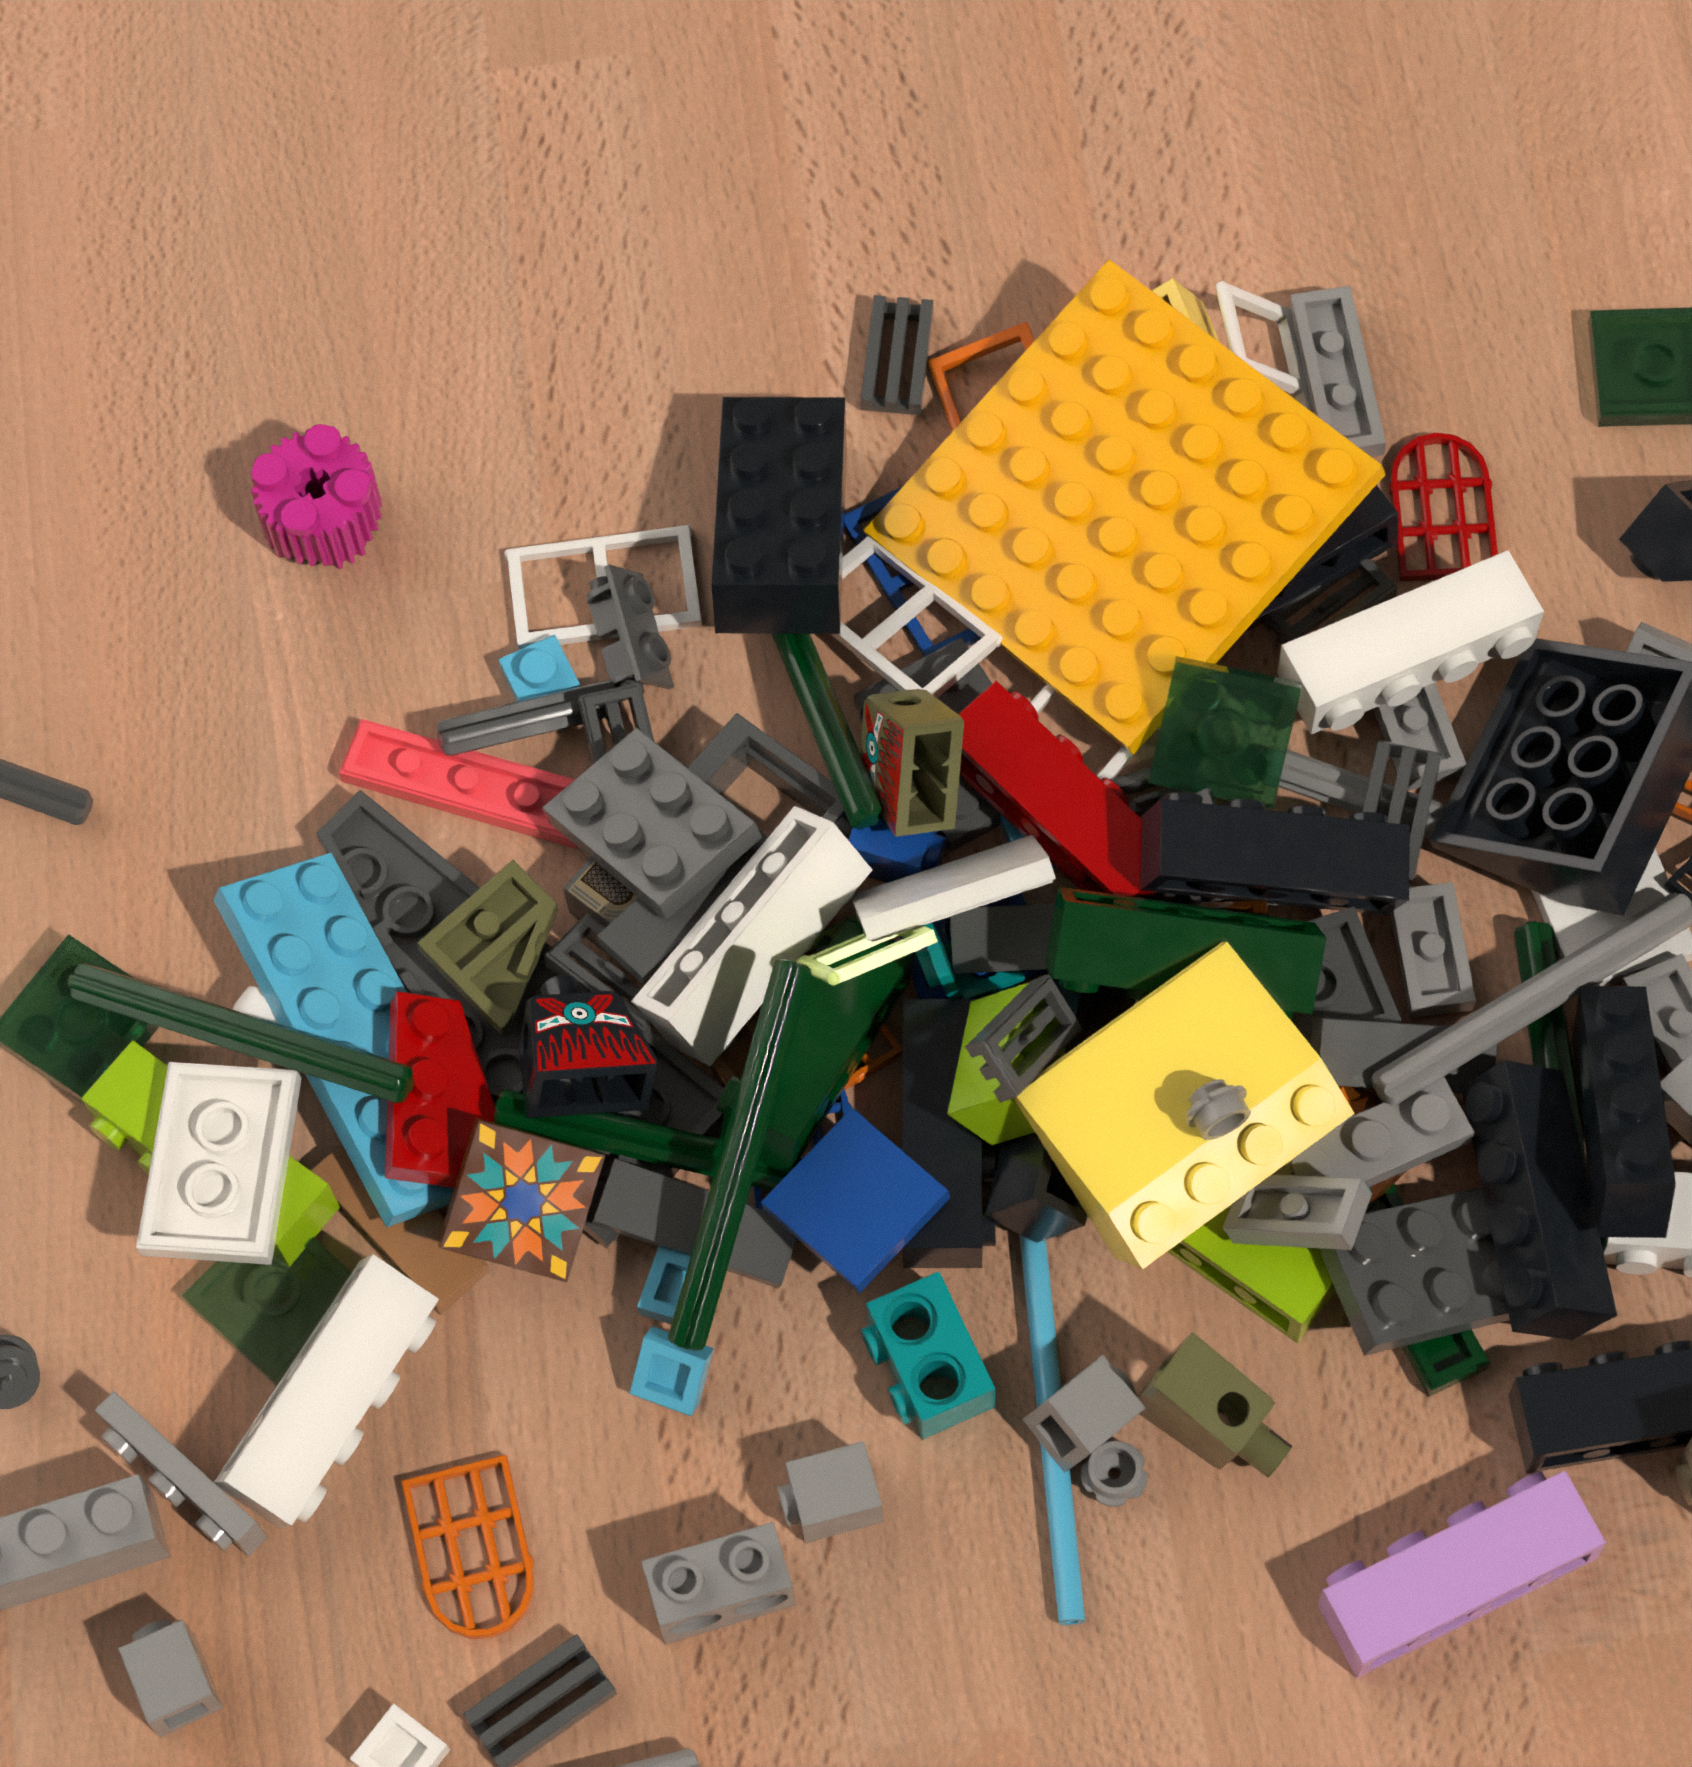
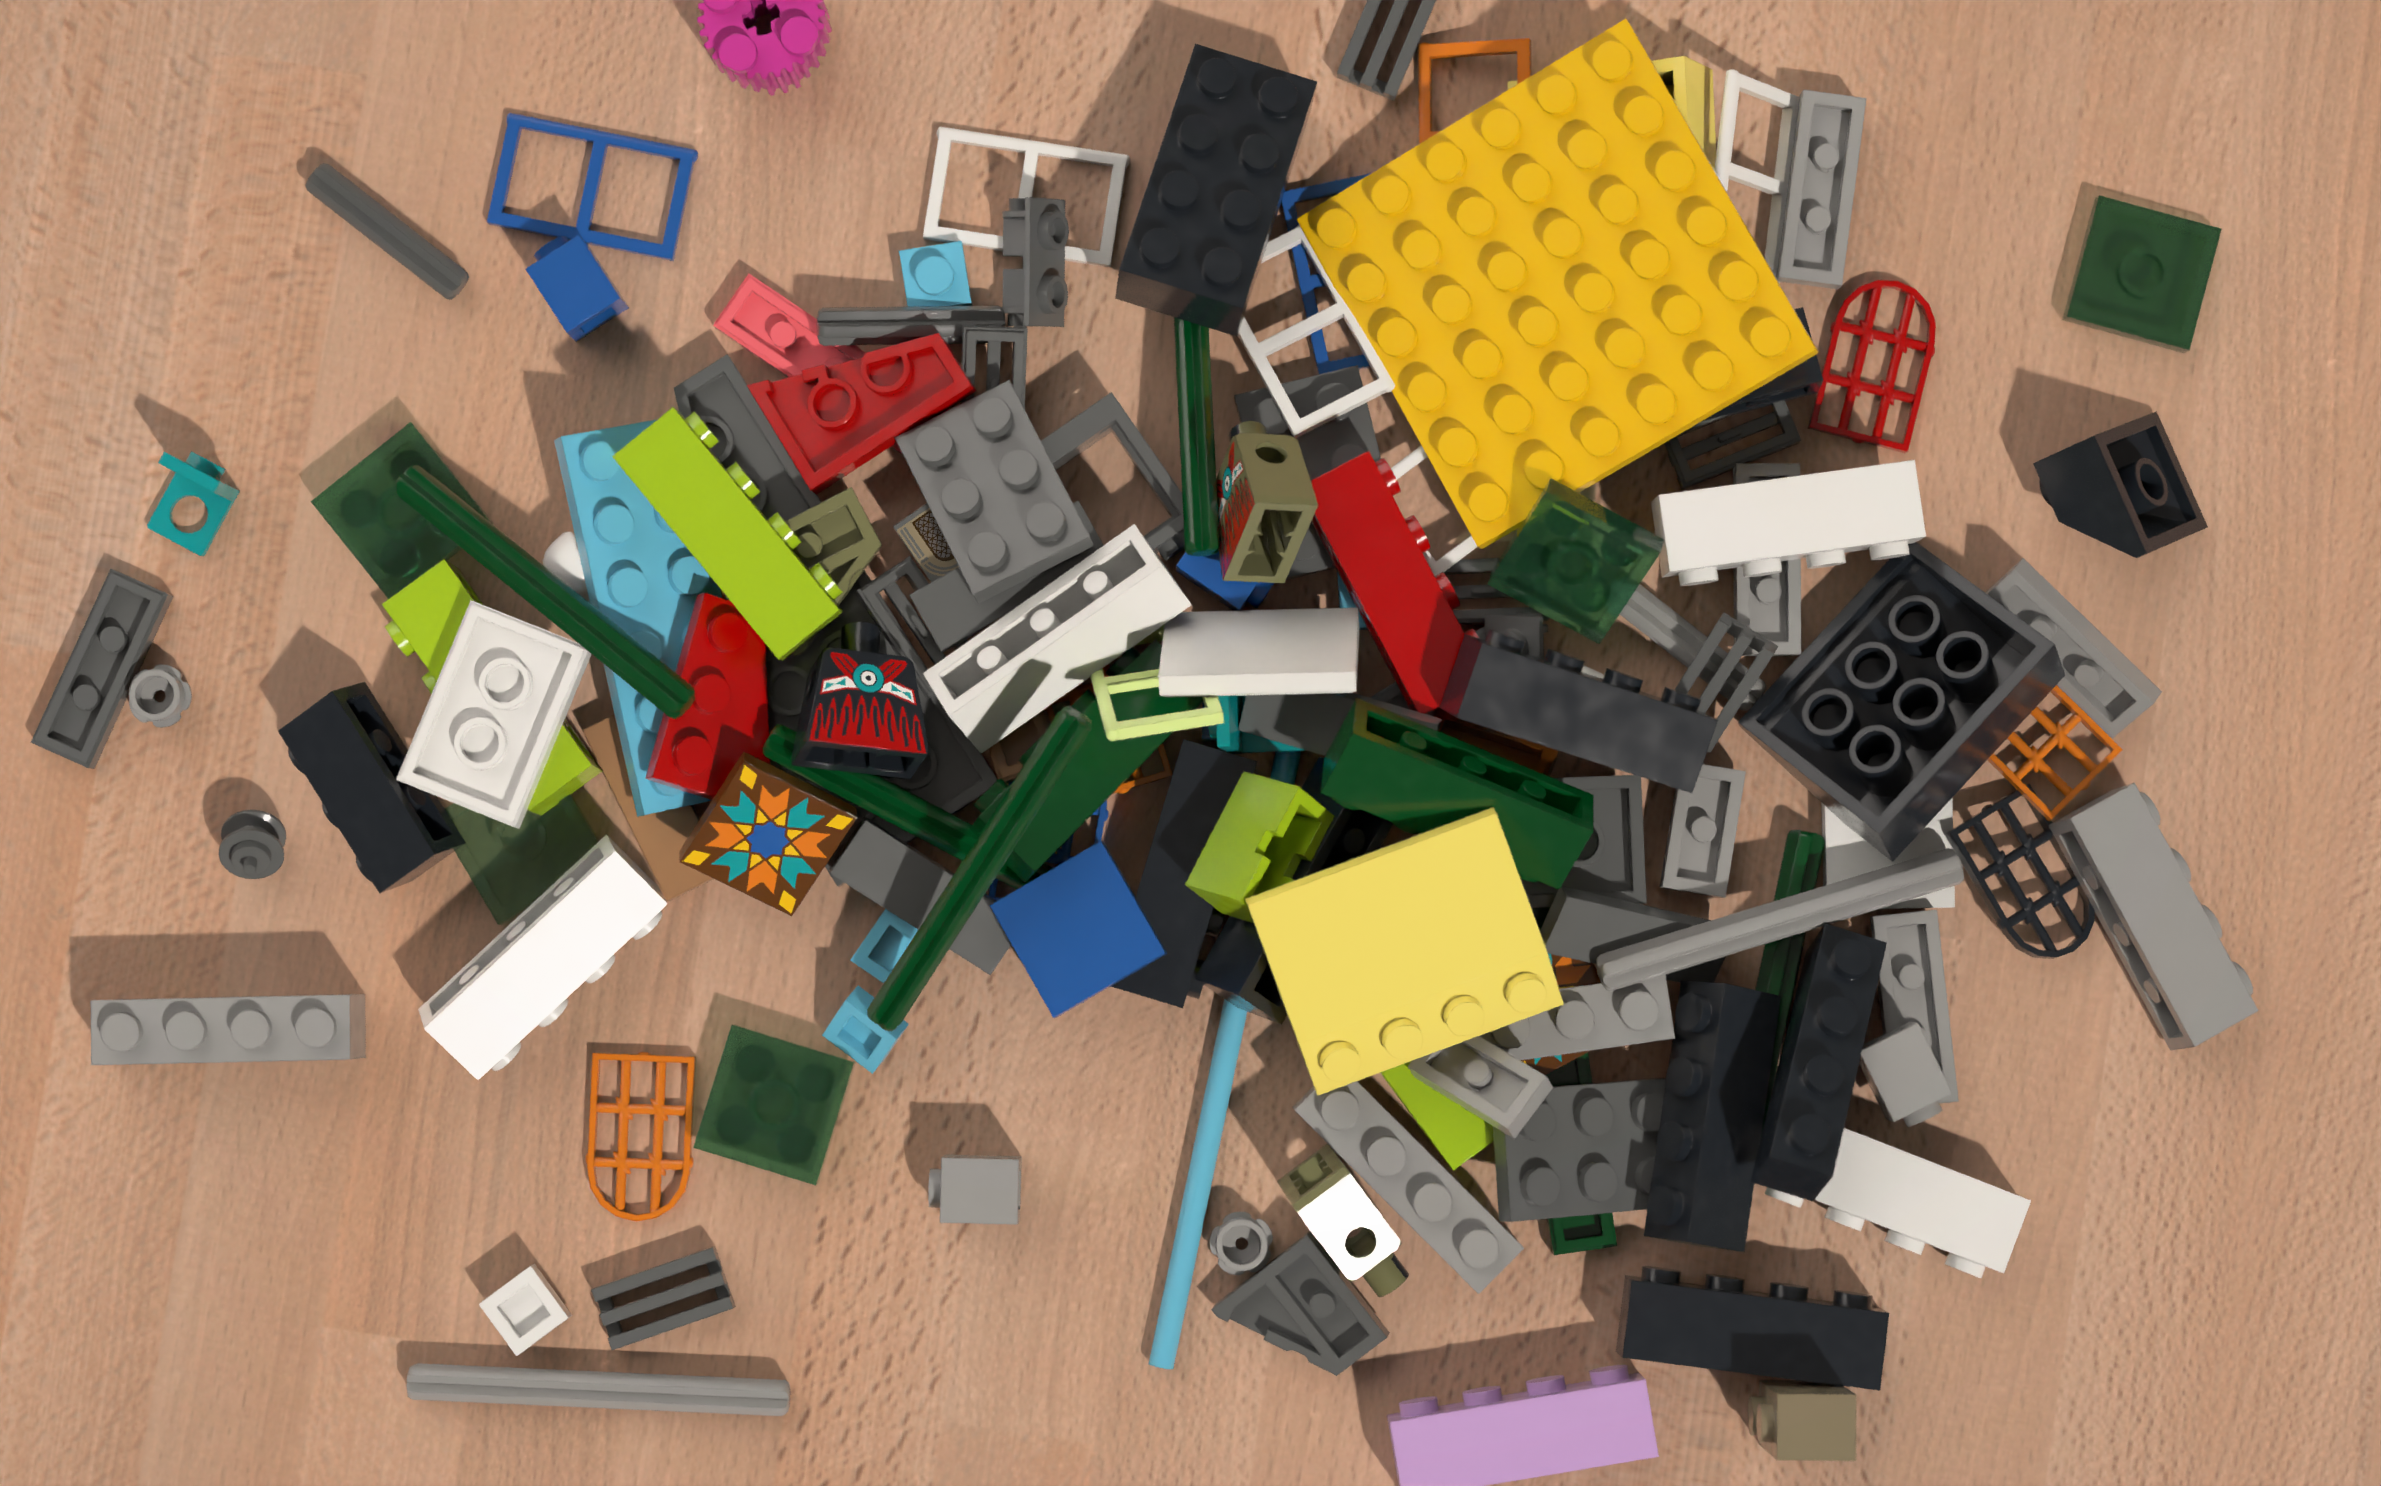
camera: 15 degrees right, 20 degrees up
light grey plate [95,1391,268,1557] -> none
light grey brick [118,1619,224,1737] -> none
light grey brick [641,1522,796,1644] -> none
teal brick [860,1271,996,1440] -> none
dark grey tile [965,974,1083,1103] -> none
light grey brick [1022,1355,1145,1472] -> none
light grey plate [1186,1079,1251,1140] -> none
none -> black brick [278,682,466,894]
none -> blue window [487,113,698,261]
none -> blue brick [526,235,629,342]
none -> lime brick [612,407,843,660]
none -> clear green plate [693,1024,856,1185]
none -> red wing [747,333,977,495]
none -> dark grey wing [1211,1231,1390,1376]
none -> light grey brick [1293,1081,1524,1294]

